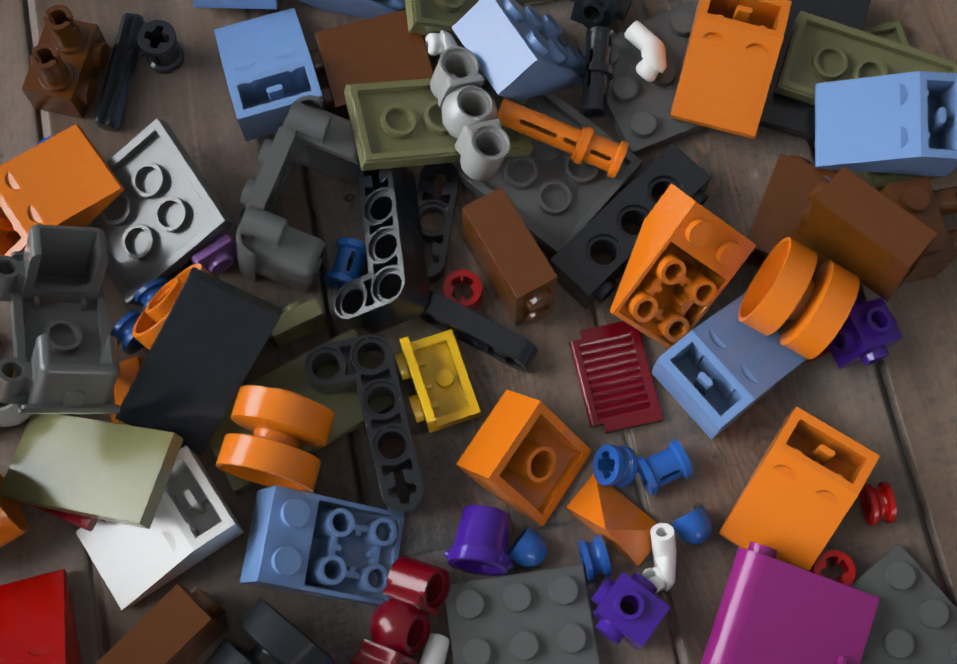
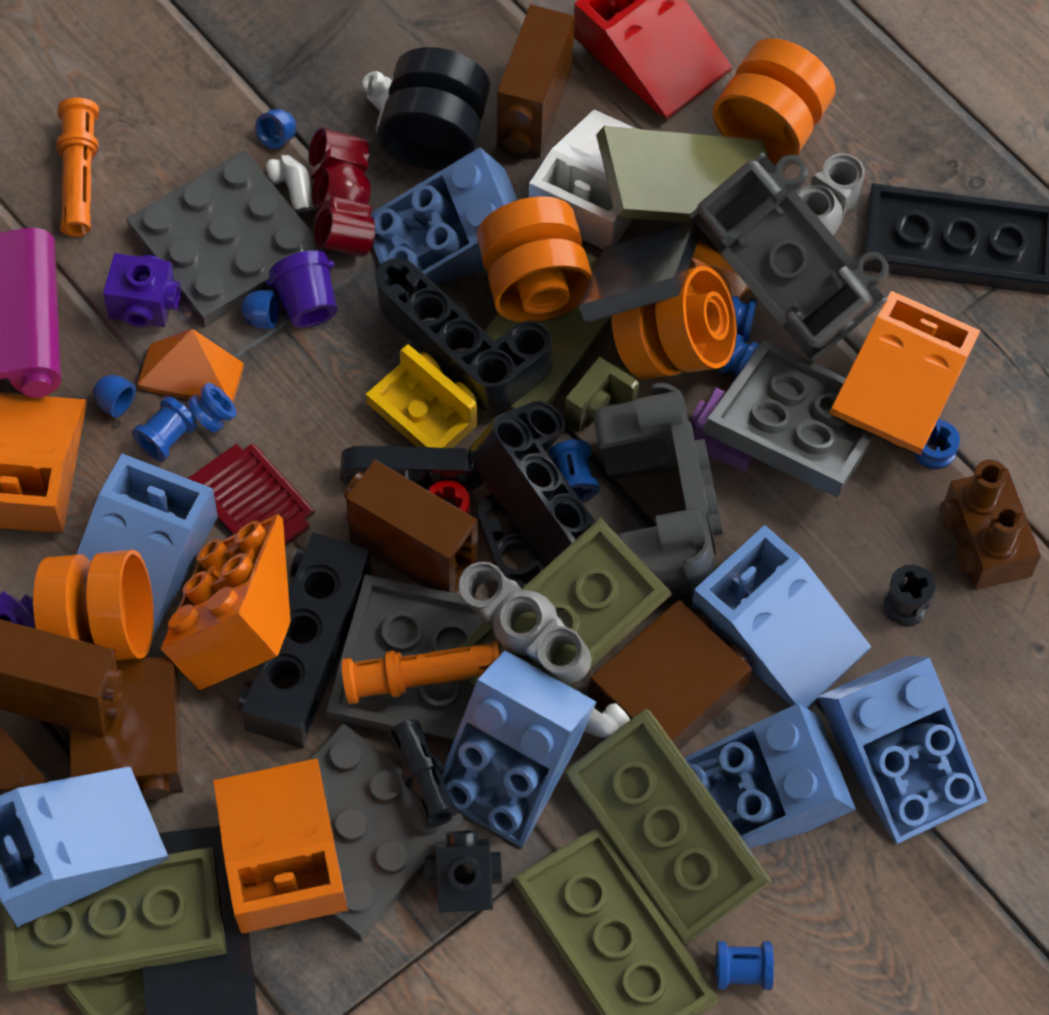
camera: 150 degrees right, 10 degrees down
black axle [94,12,146,131] -> none
orange slope [456,390,592,526] -> none
blue bush [577,534,612,581] -> none
white arm [624,20,667,82] -> none
white arm [642,523,677,593] -> none

